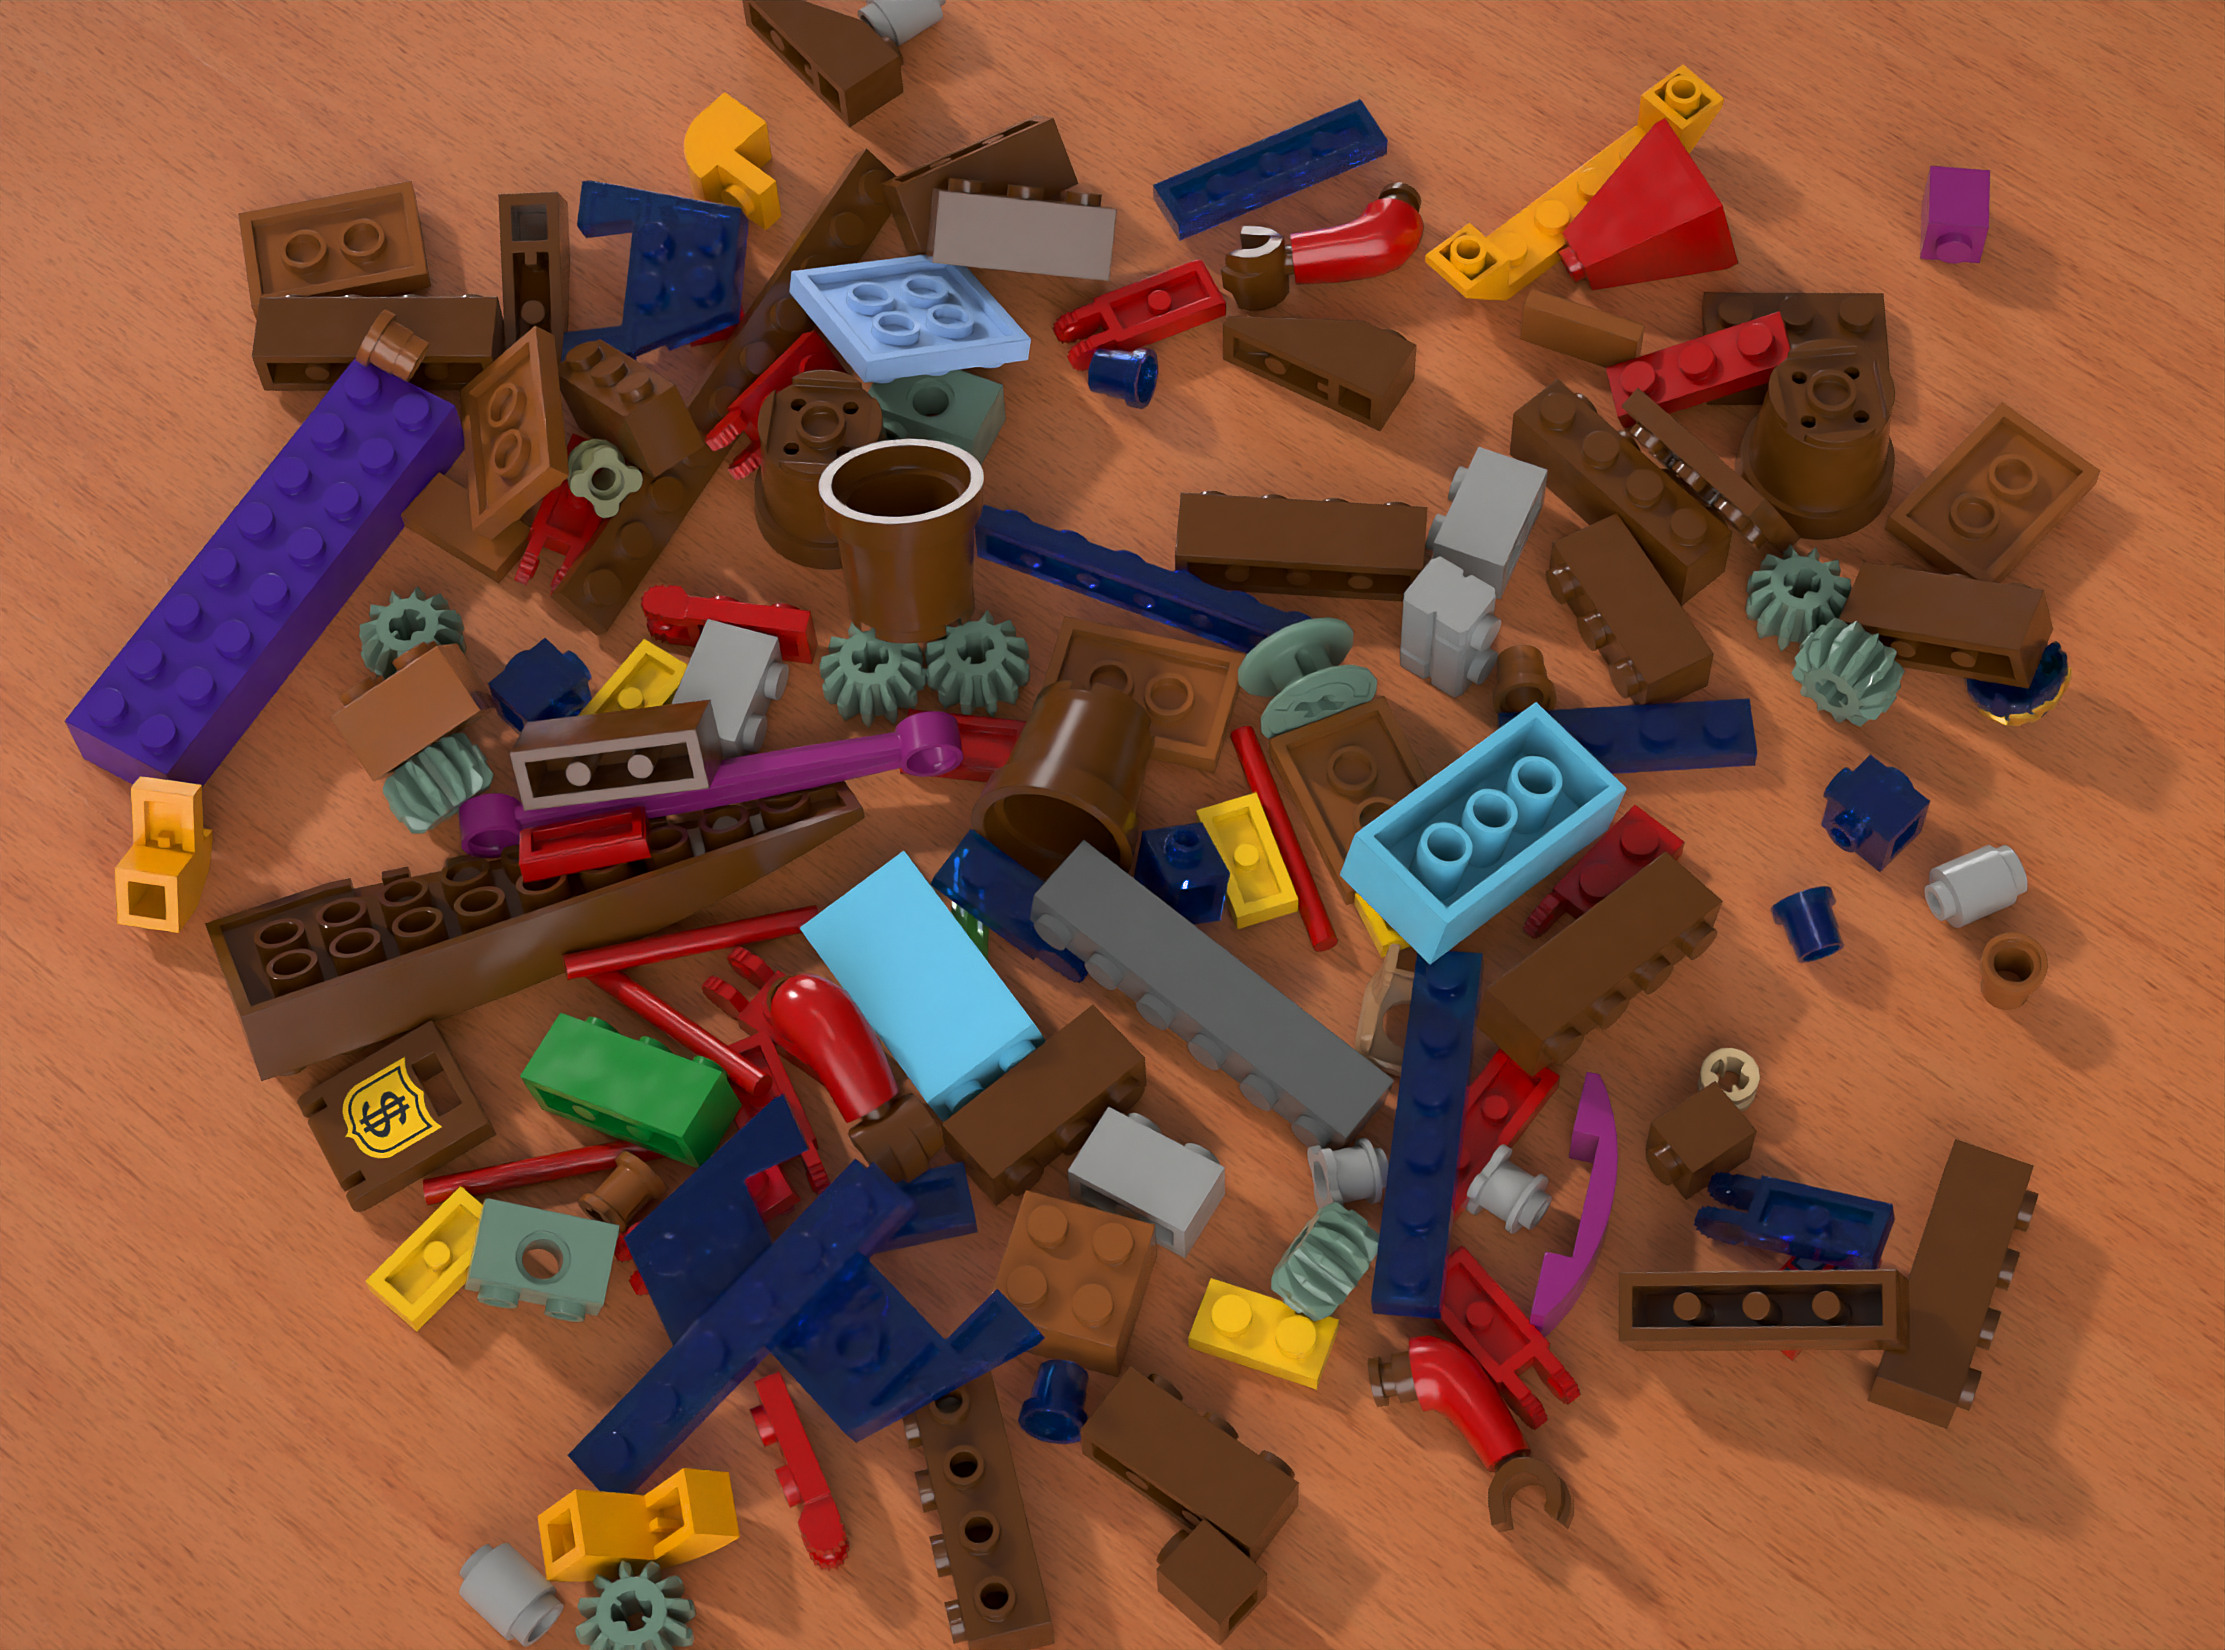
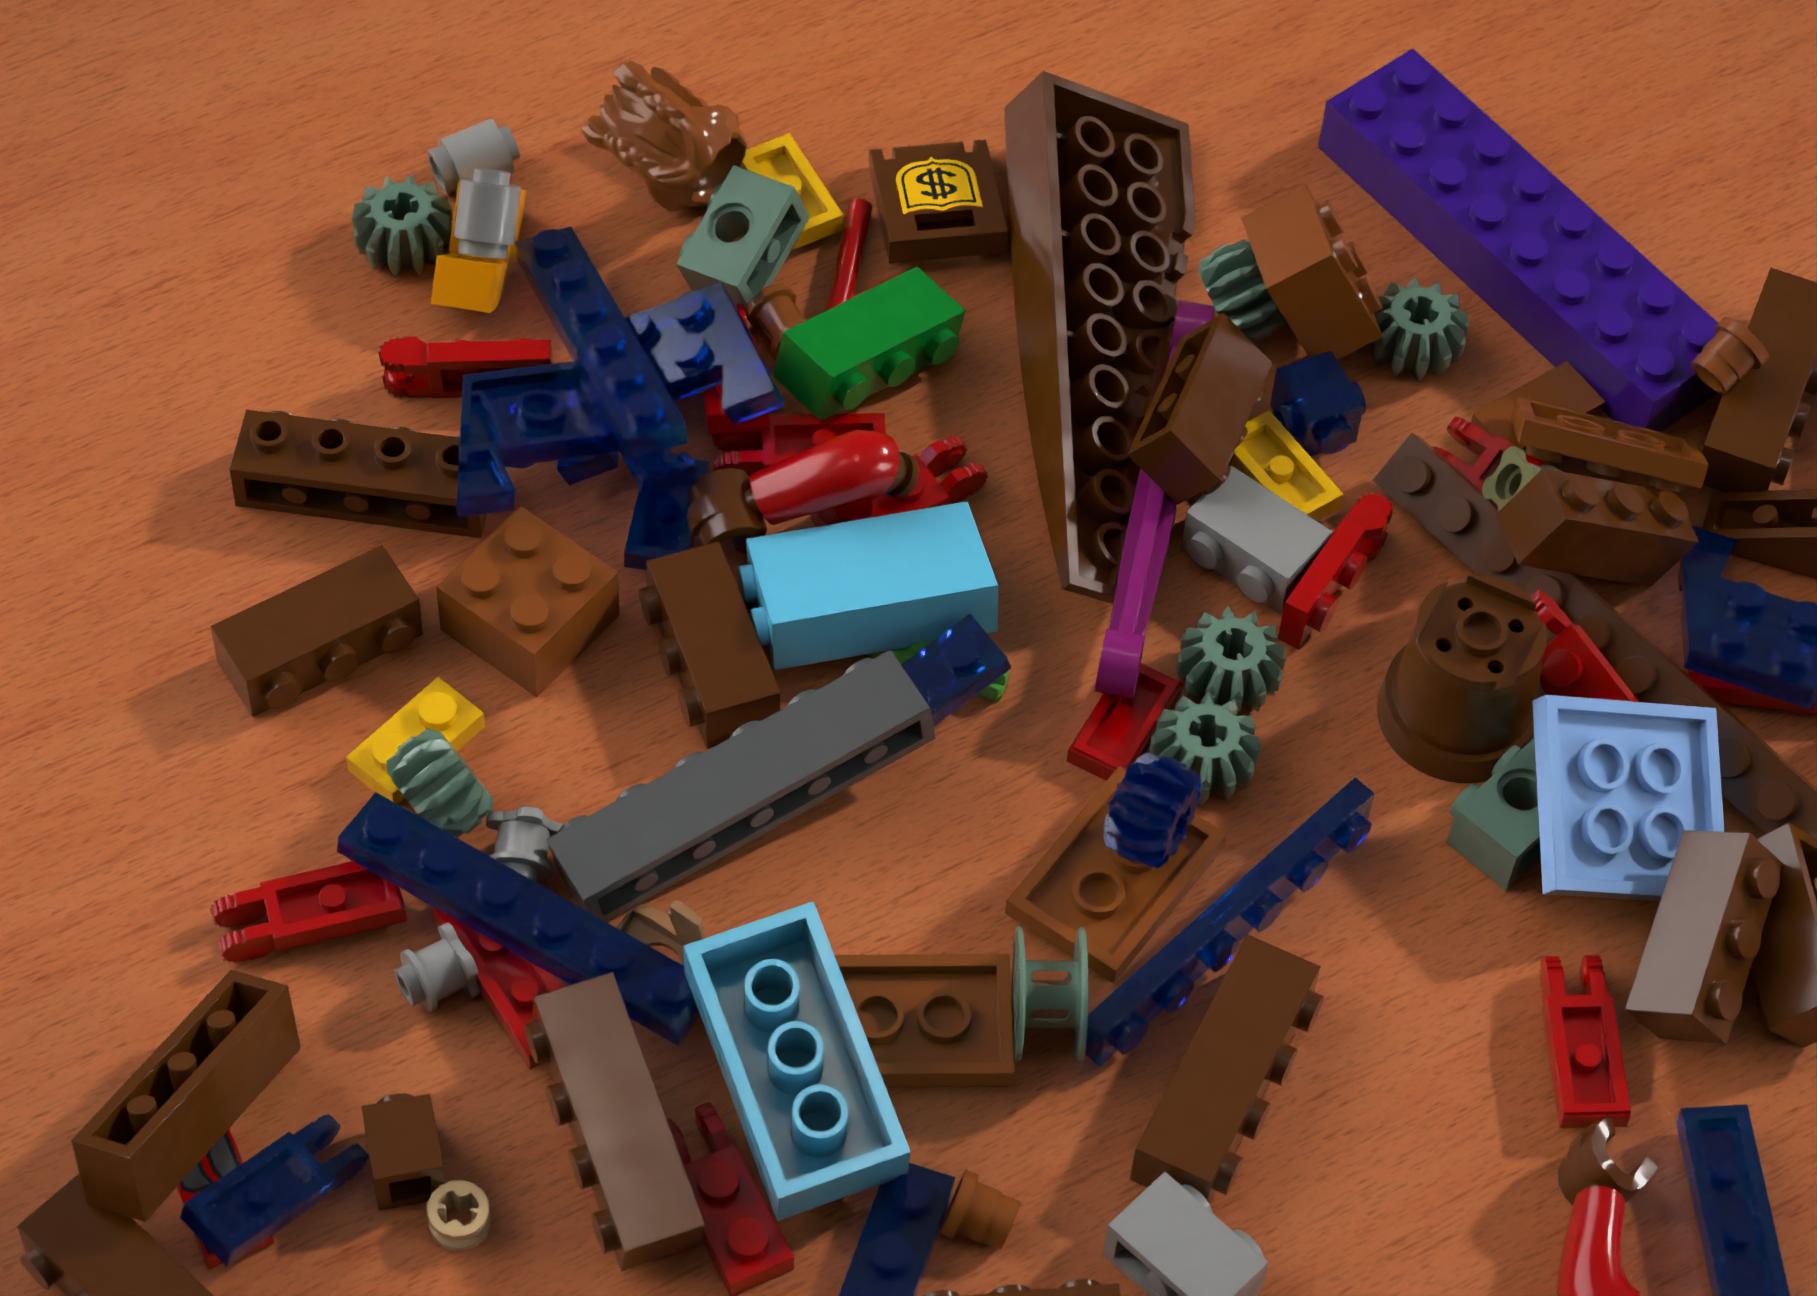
camera: 105 degrees right, 5 degrees down
light orange brick [115,776,213,933] -> none
red tile [519,806,651,883] -> none
red bar [562,905,819,980] -> none
red bar [585,970,773,1098] -> none
reddish brown piece [819,439,984,644] -> none
reddish brown piece [971,680,1155,885] -> none
clear blue piece [1018,1359,1089,1444] -> none
light grey brick [1068,1107,1225,1258] -> none
clear blue piece [1088,348,1158,409] -> none
clear blue brick [1134,822,1230,925] -> none
reddish brown brick [1156,1519,1267,1646] -> none
yellow plate [1196,792,1298,929] -> none
reddish brown slope [1223,316,1417,431] -> none
red bar [1230,726,1338,952] -> none
piece [1368,1335,1574,1532] -> none
light grey brick [1400,556,1501,698] -> none
magenta slope [1529,1071,1618,1337] -> none
none -> light grey brick [454,168,521,259]
none -> dark orange piece [581,61,748,211]
none -> clear blue gear [1103,752,1201,869]

